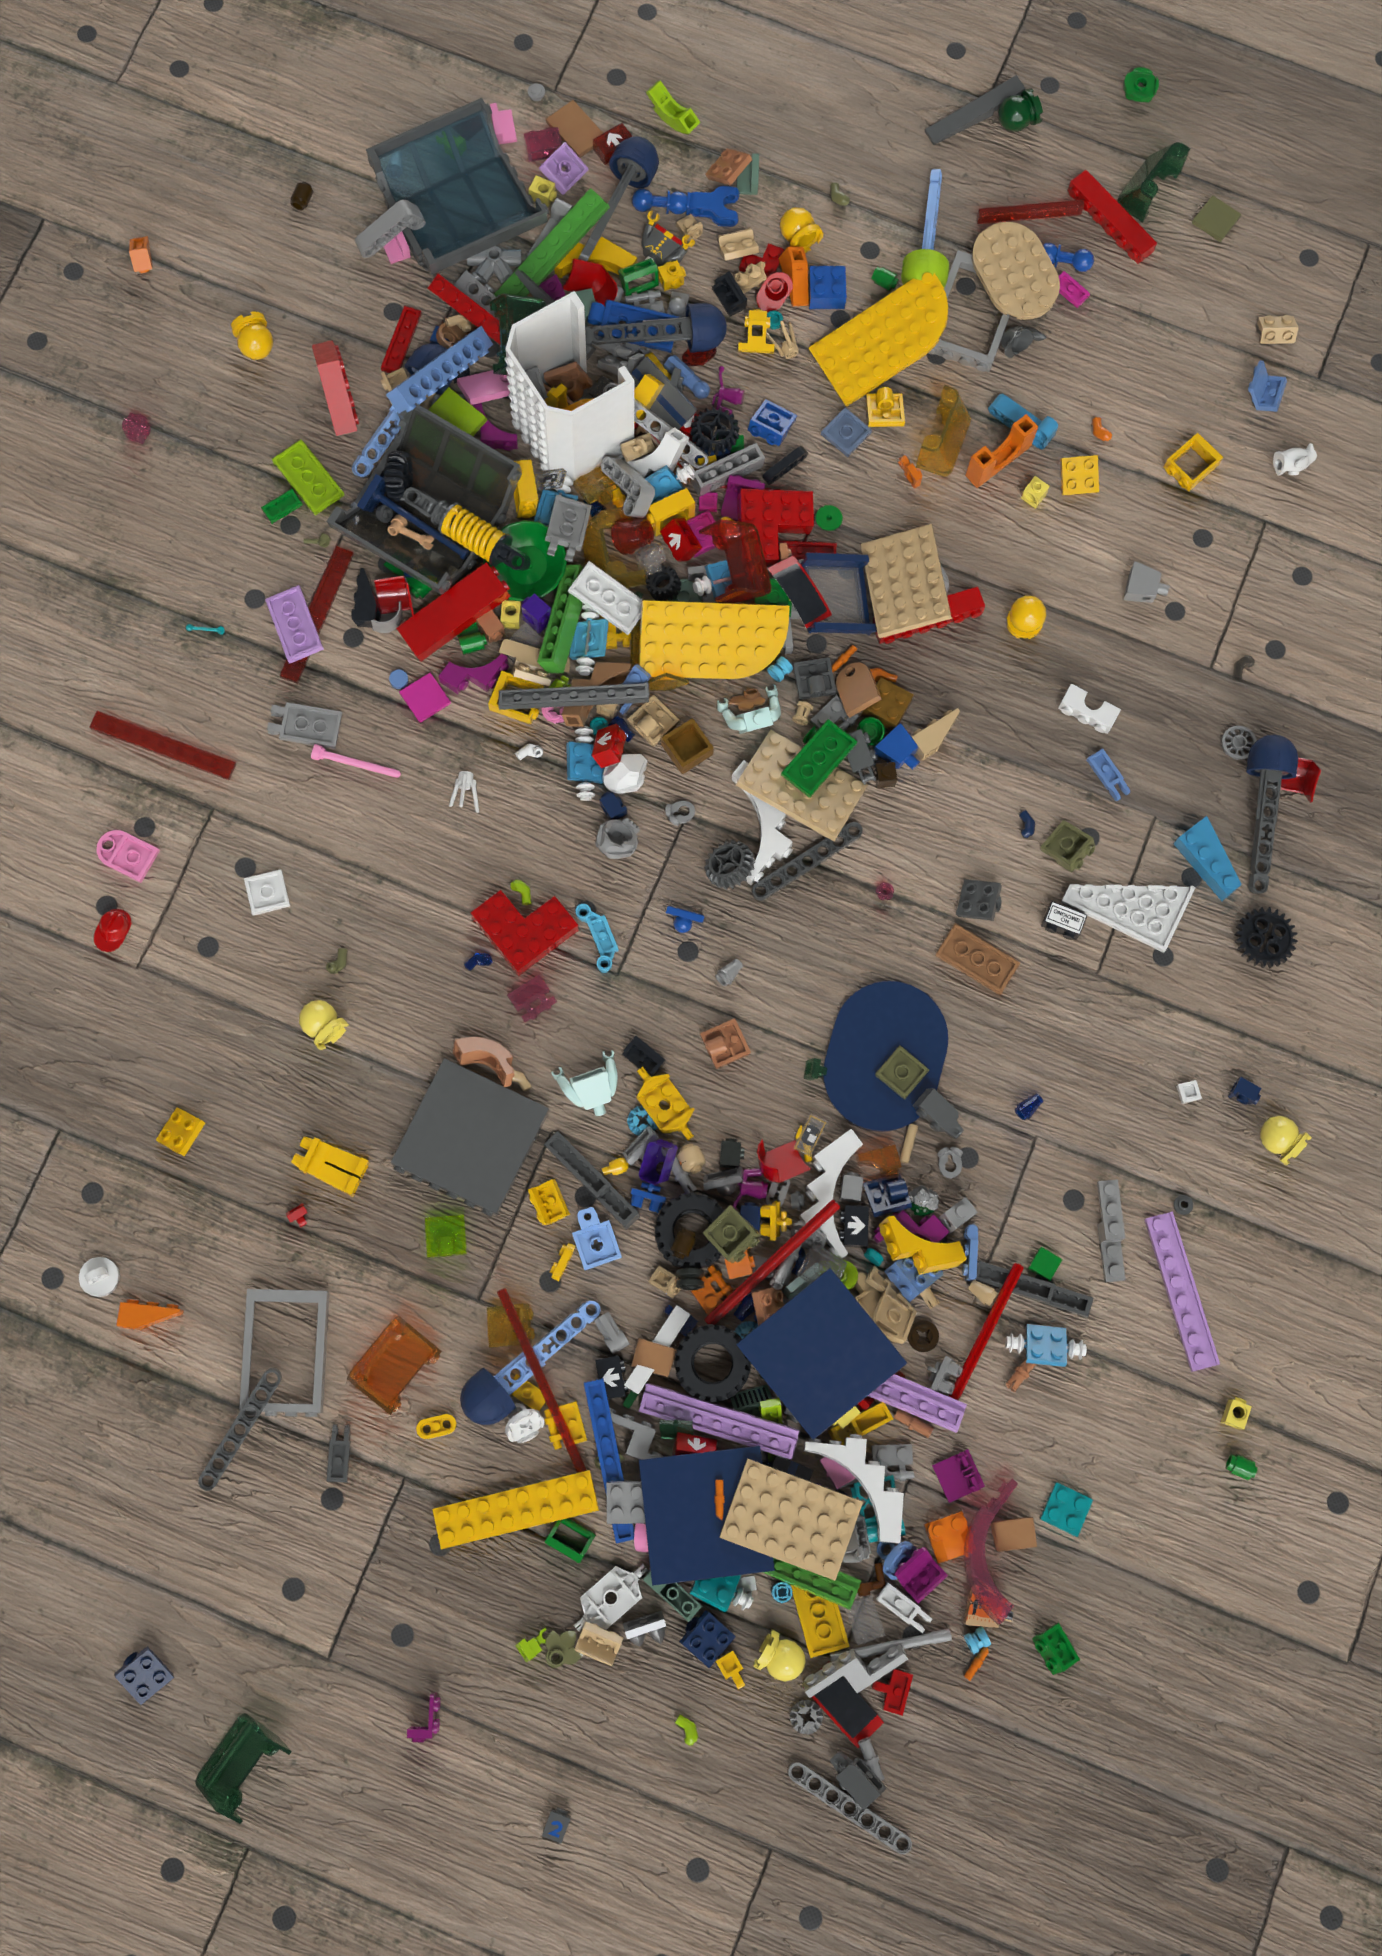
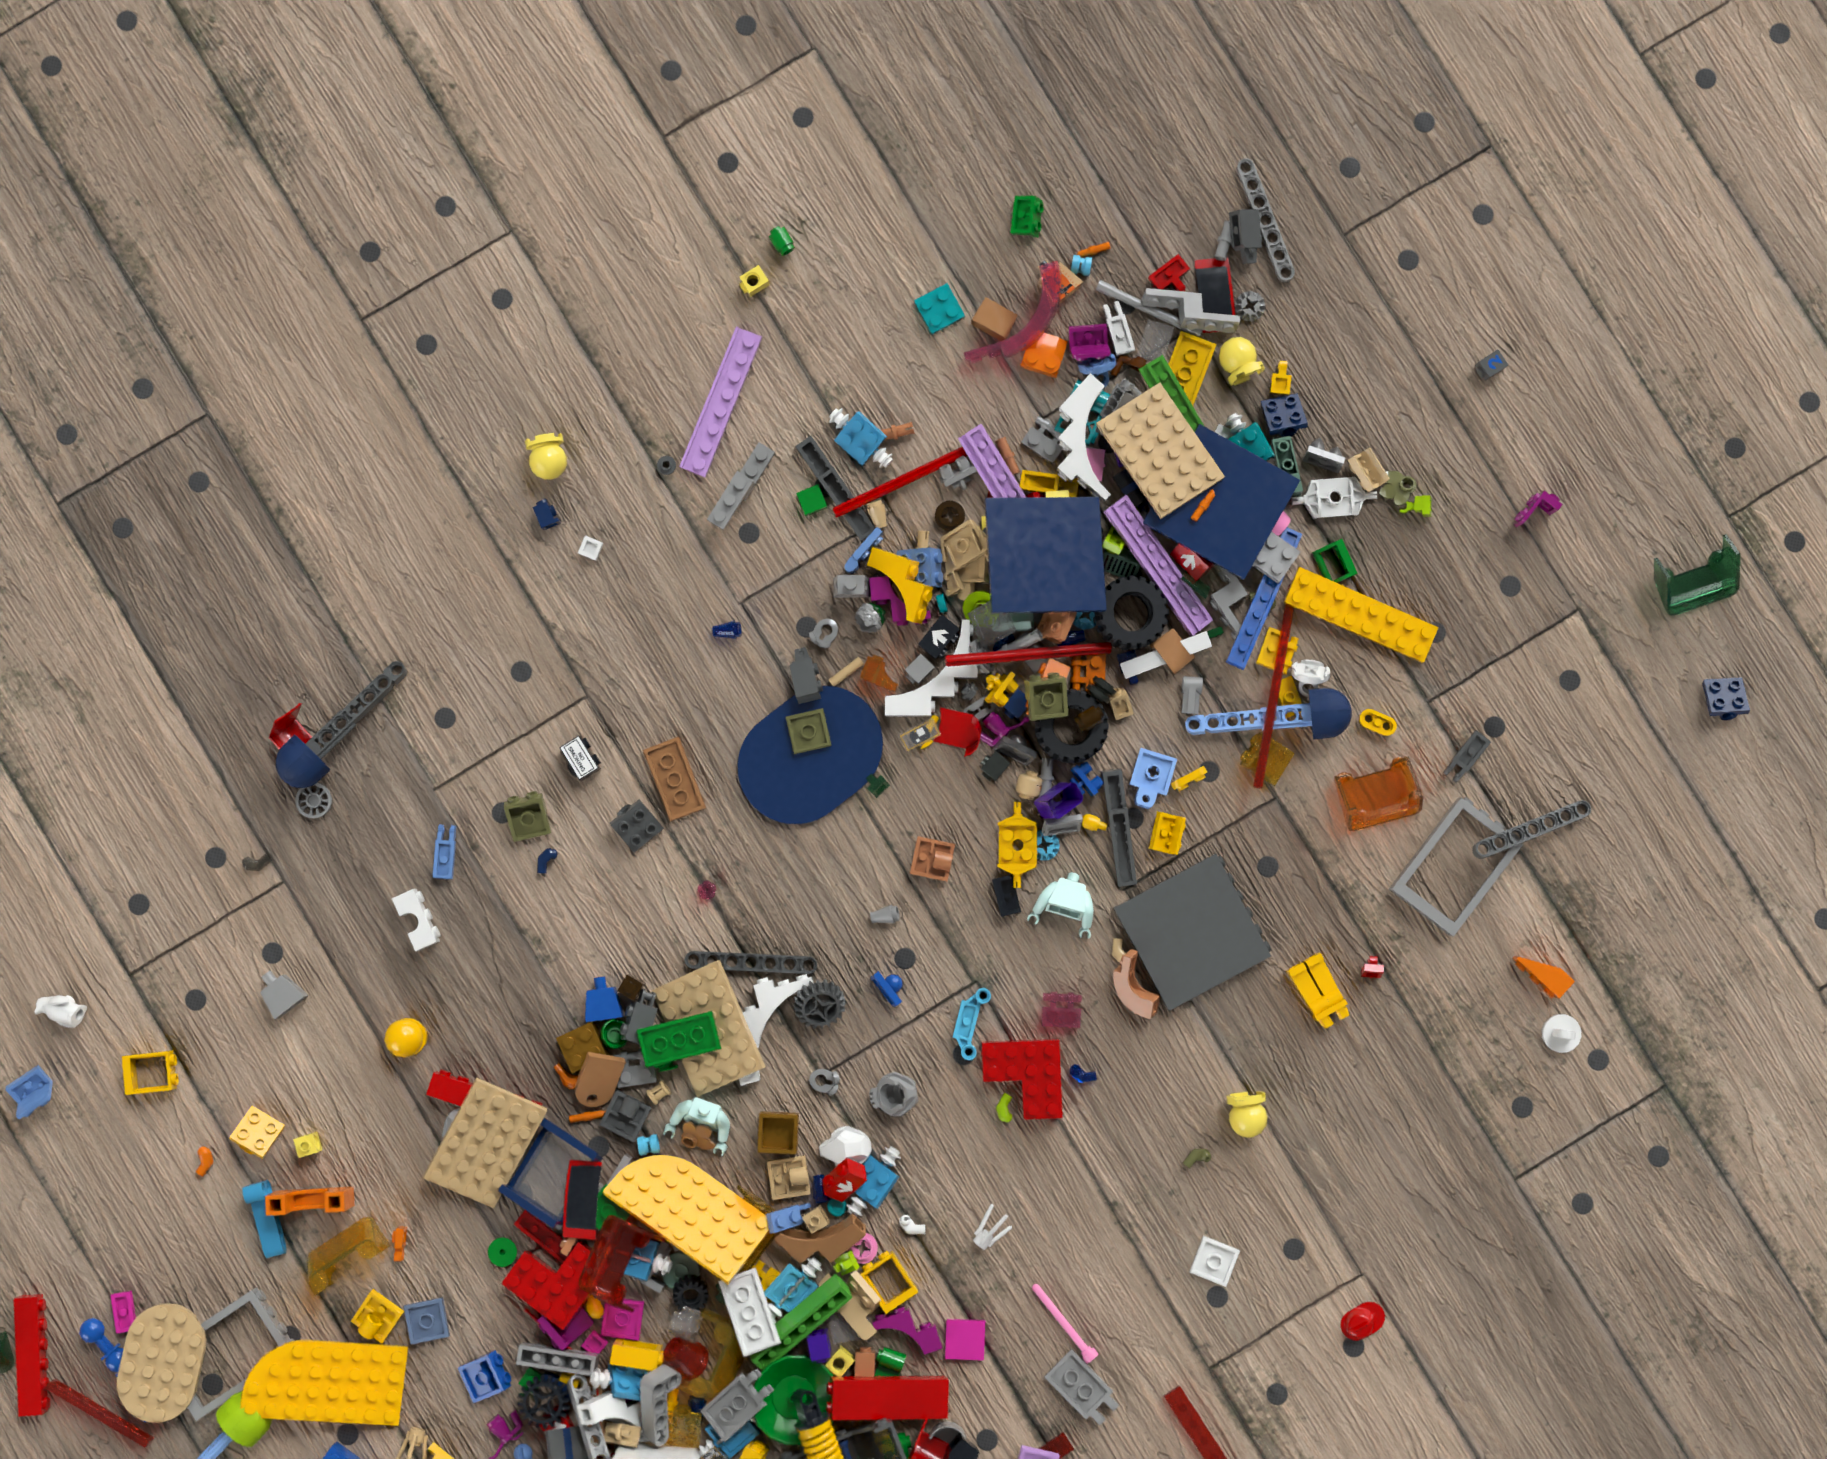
camera: 135 degrees left, 10 degrees up
bright pink tile [96,830,160,883] -> none
yellow plate [156,1107,205,1156] -> none
medium blue tile [389,669,408,689] -> none
clear neon green plate [425,1215,467,1258] -> none
dark grey tile [498,683,649,710] -> none
black brick [595,1356,629,1400] -> none
dark blue brick [599,791,627,820] -> none
red brick [660,518,702,562] -> none
lime arm [675,1714,698,1746] -> none
black beam [762,446,808,485] -> none
medium azure wheel [771,1581,792,1603] -> none
dark blue plate [862,1173,912,1217] -> none
green brick [871,267,899,291] -> none
tan slope [912,708,960,761] -> none
magenta hinge [932,1449,985,1503] -> none
dark grey hair [1001,326,1047,358] -> none
white wing [1061,884,1196,953] -> none
dark azure wedge [1174,816,1242,901] -> none
black gear [1234,907,1298,969] -> none

